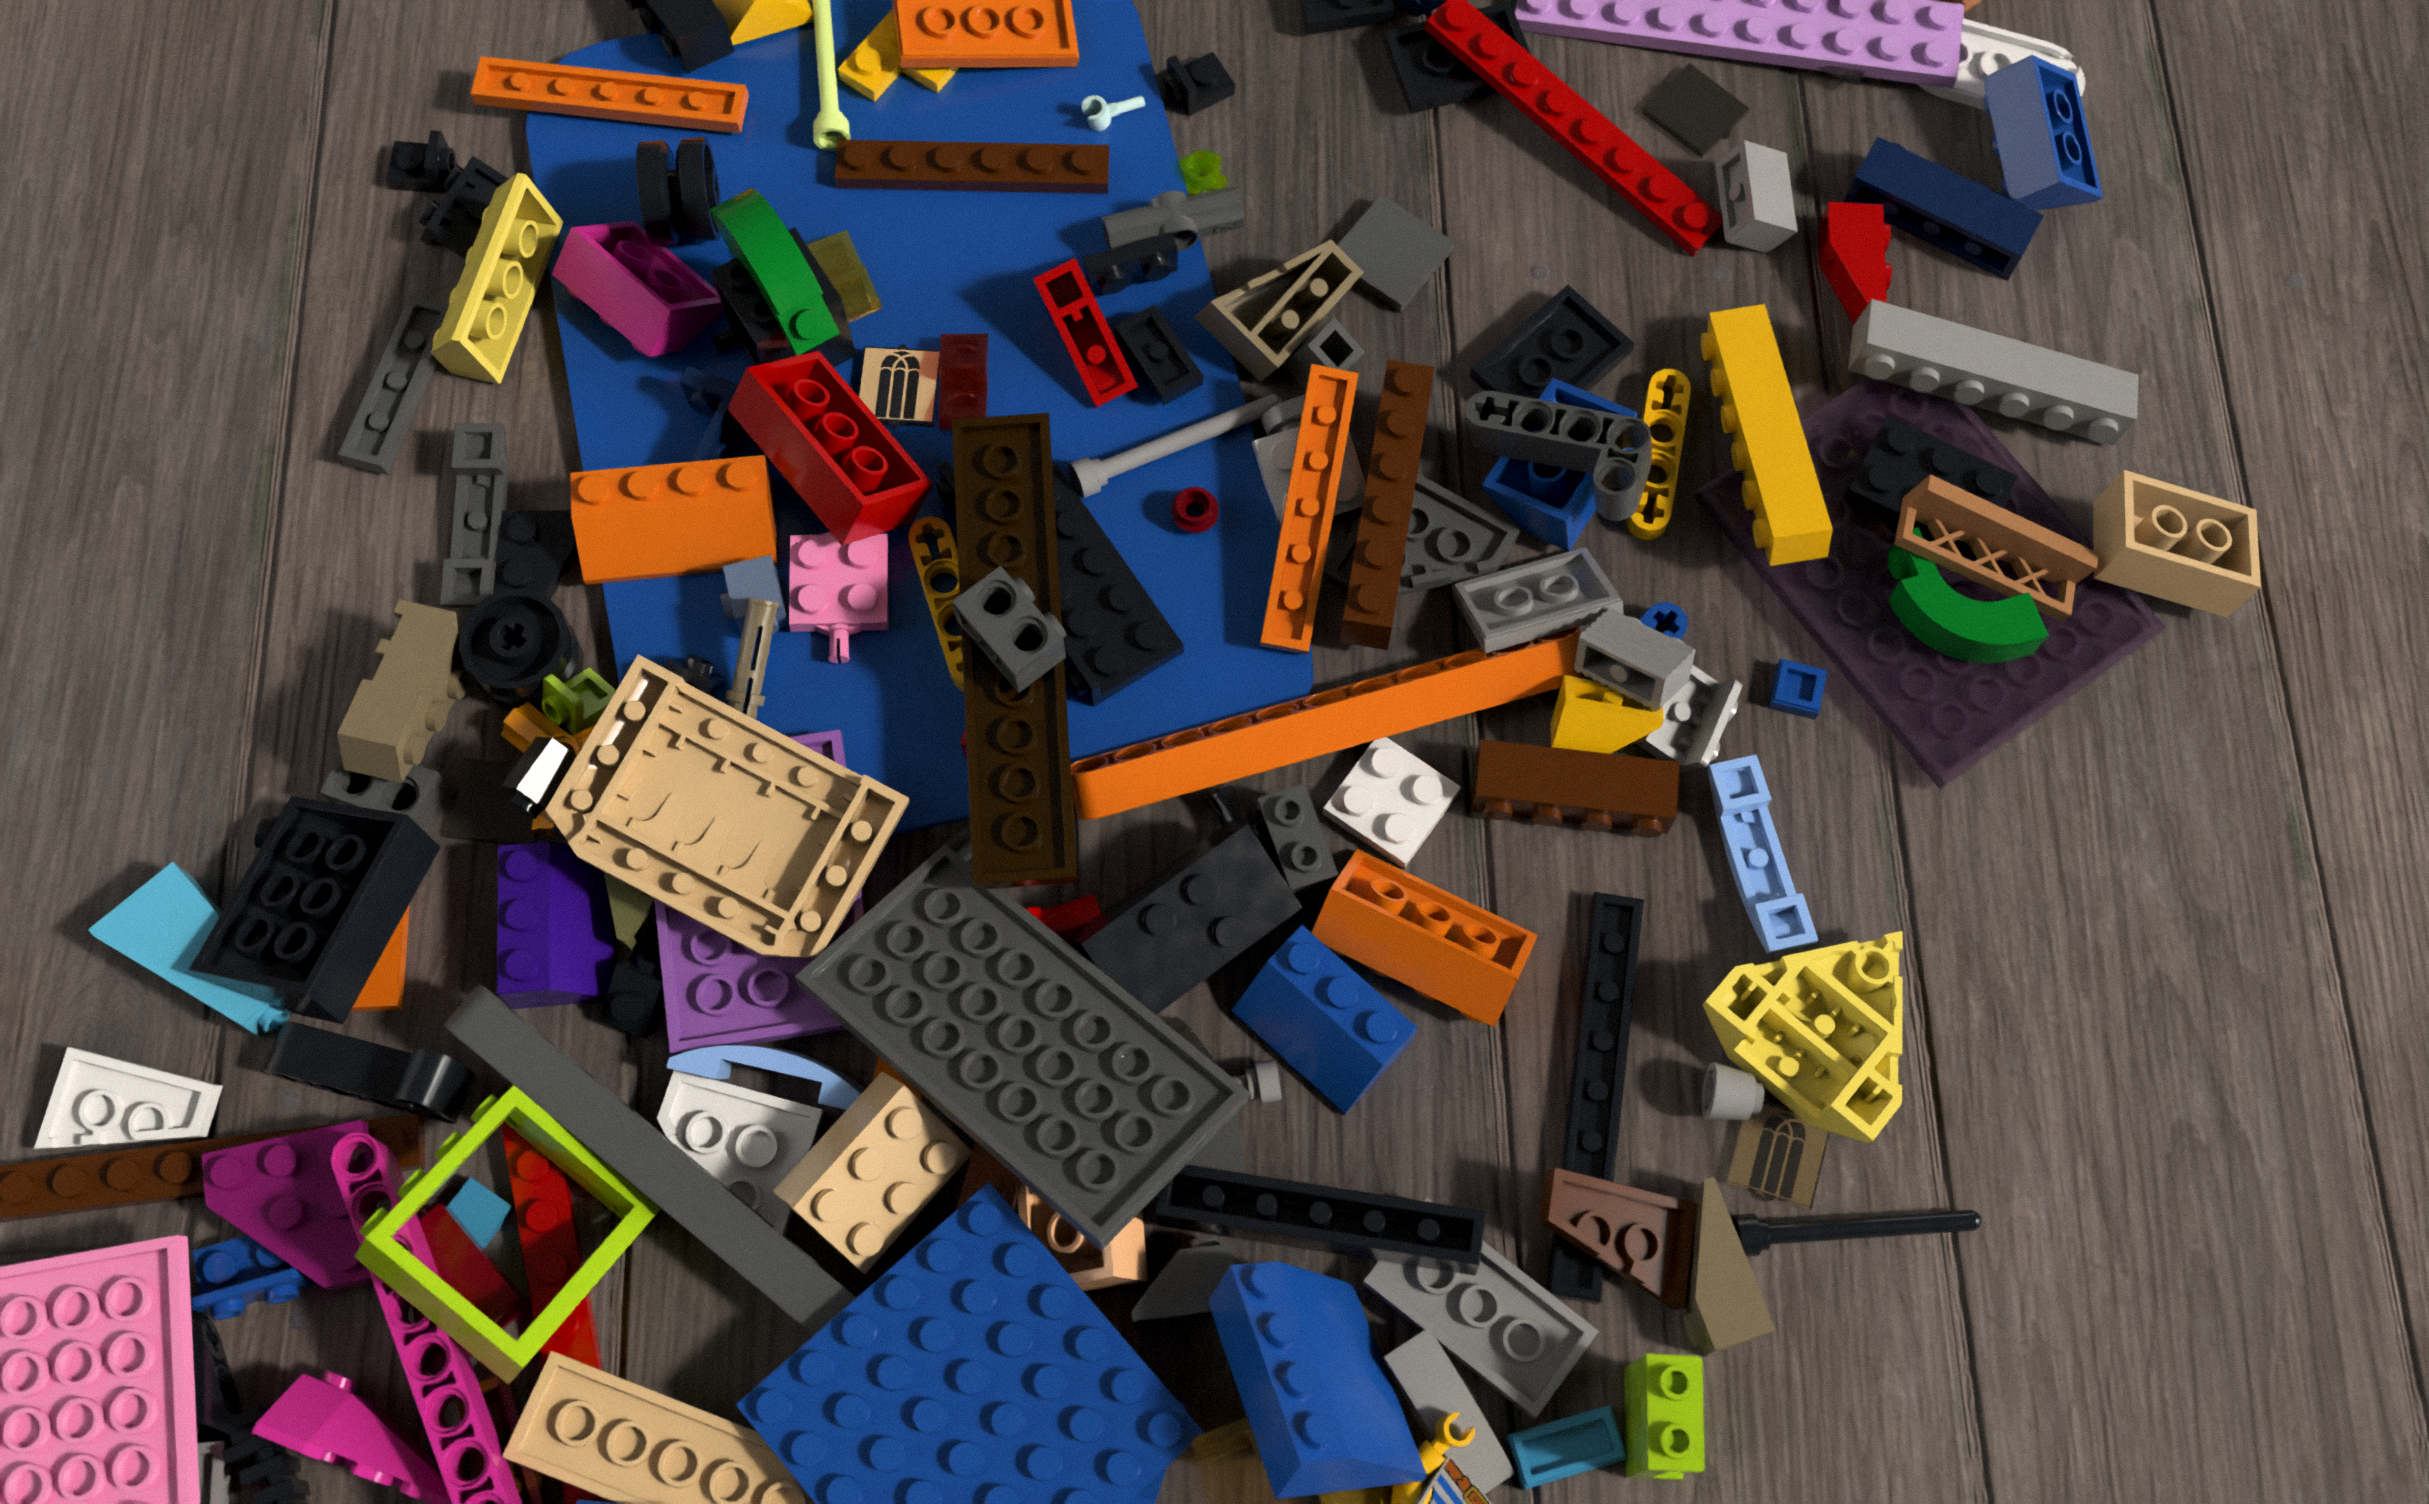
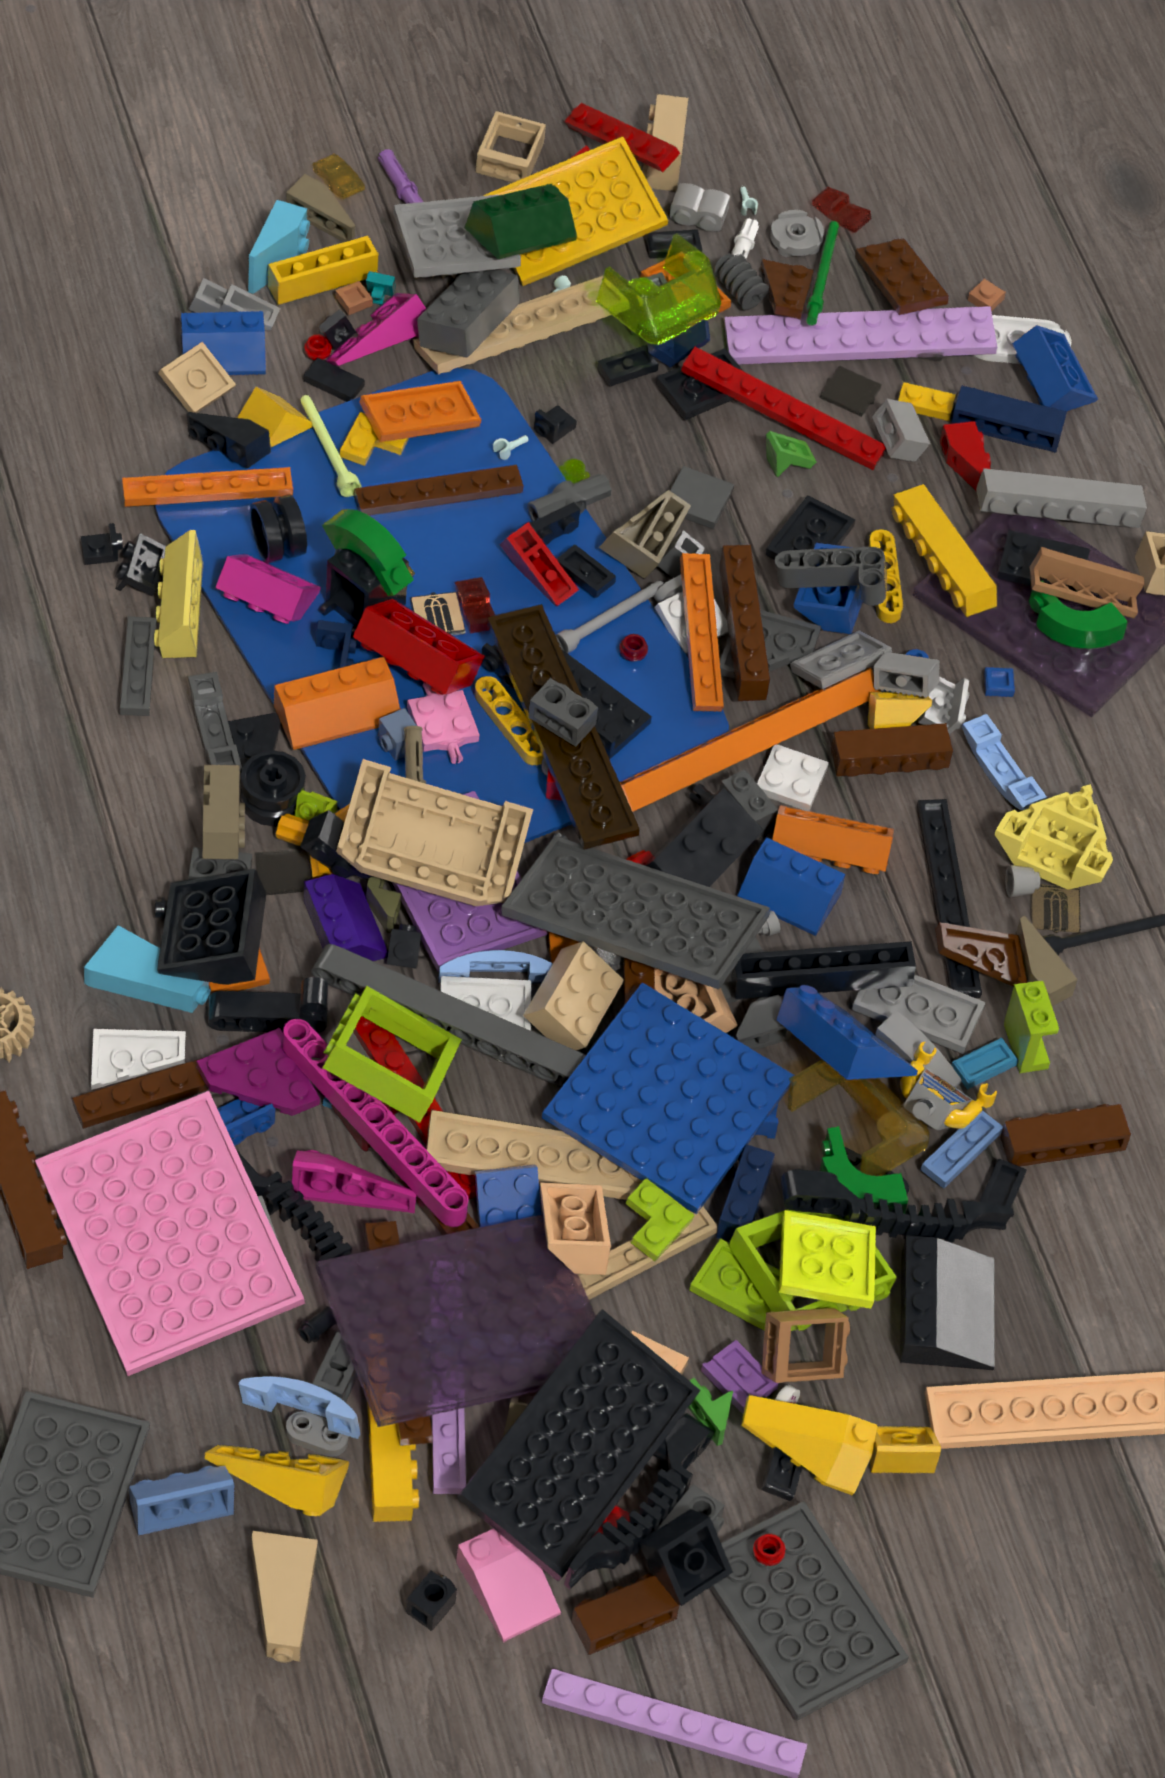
camera: 20 degrees left, 15 degrees down
none -> bright green slope [766,431,817,477]
none -> yellow plate [898,382,956,421]

